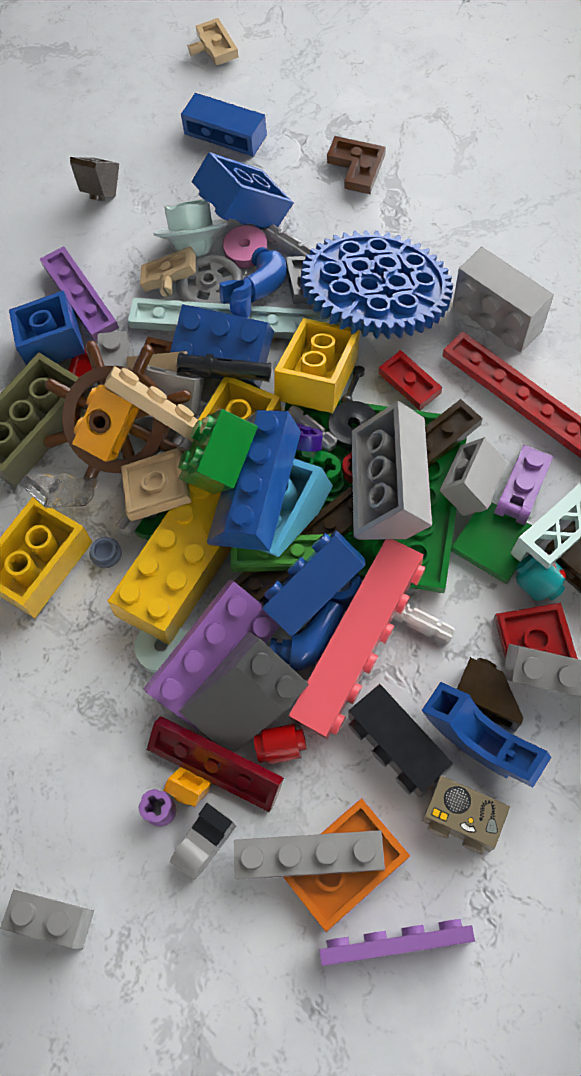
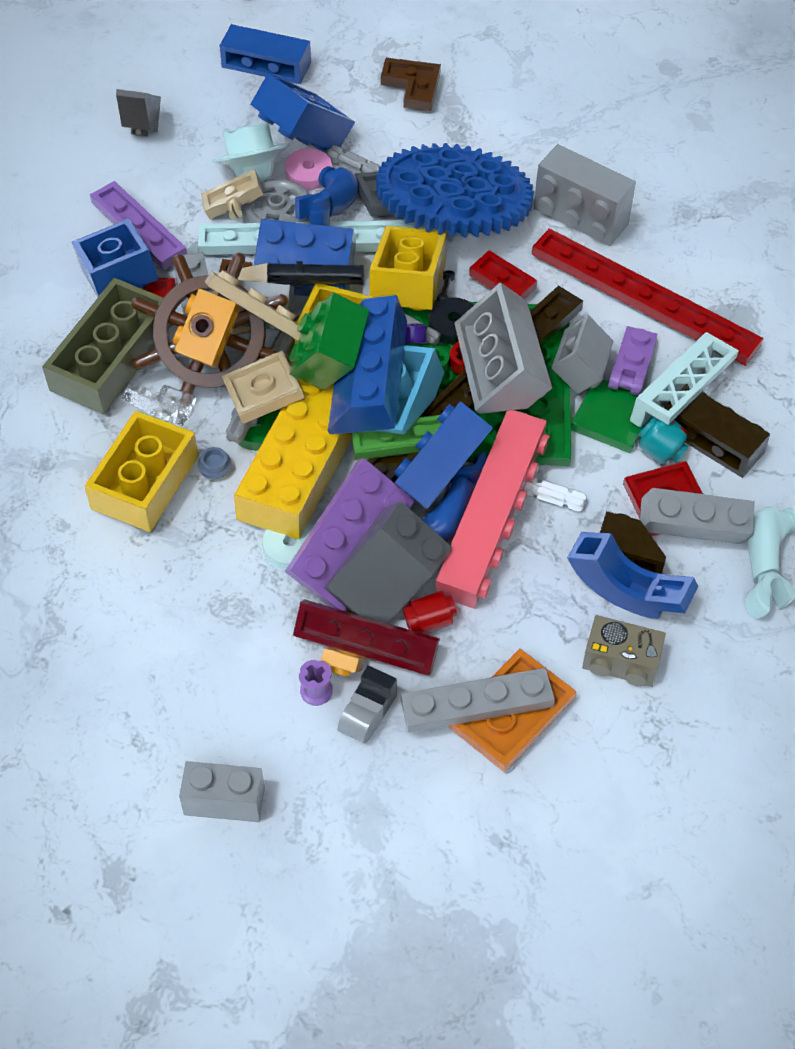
camera: 15 degrees left, 10 degrees down
medium lavender plate [319,919,475,966] -> none
black brick [348,683,453,798] -> none

